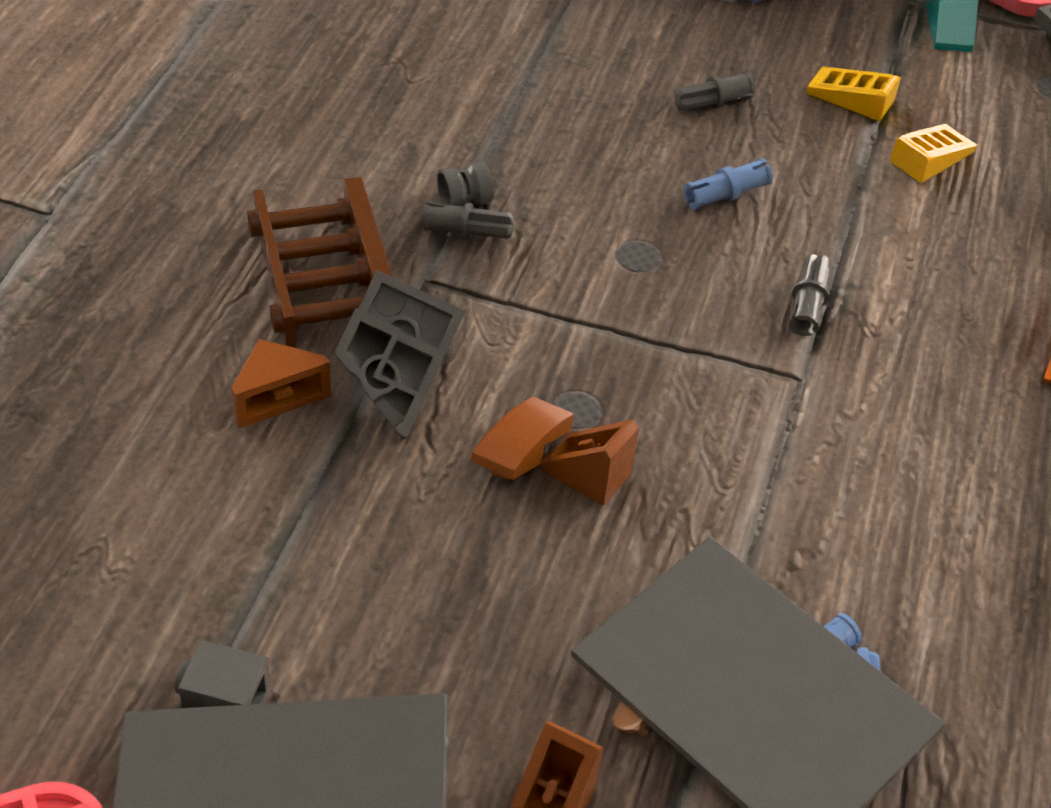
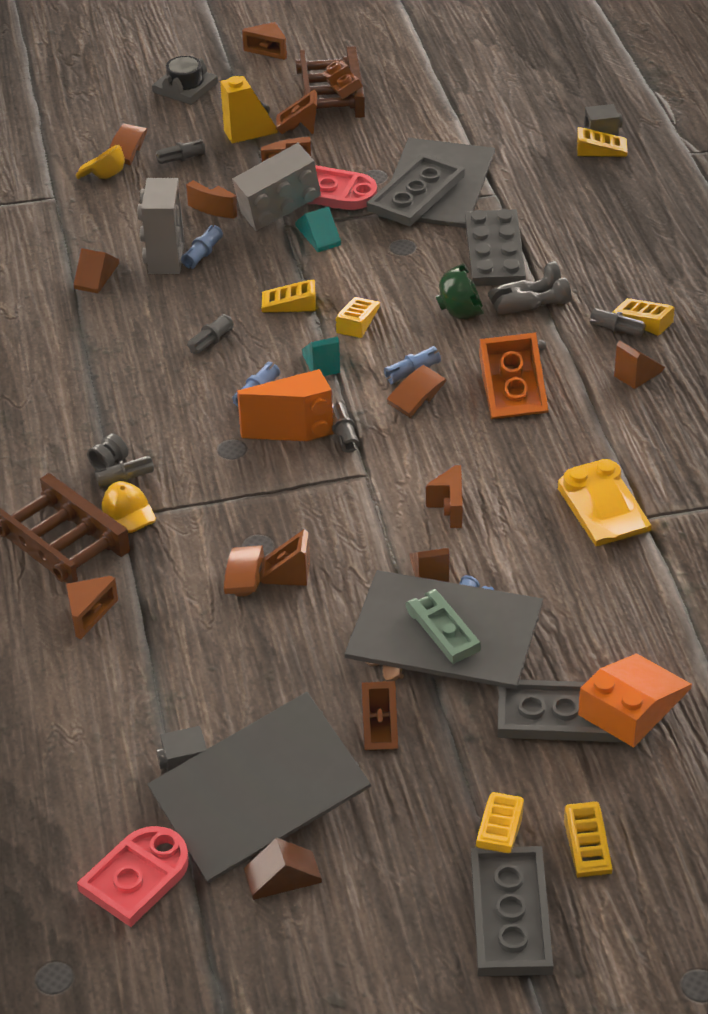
camera: 25 degrees left, 5 degrees down
dark grey slope [334,270,466,438] -> none
none -> yellow cap [101,481,156,533]
none -> orange slope [237,369,334,441]
none -> teal slope [302,336,340,376]
none -> medium blue pin [384,346,441,384]
none -> dark orange slope [387,365,446,418]
none -> sand green plate [406,589,481,664]
none -> dark orange slope [409,548,450,582]
none -> dark orange slope [426,465,463,528]

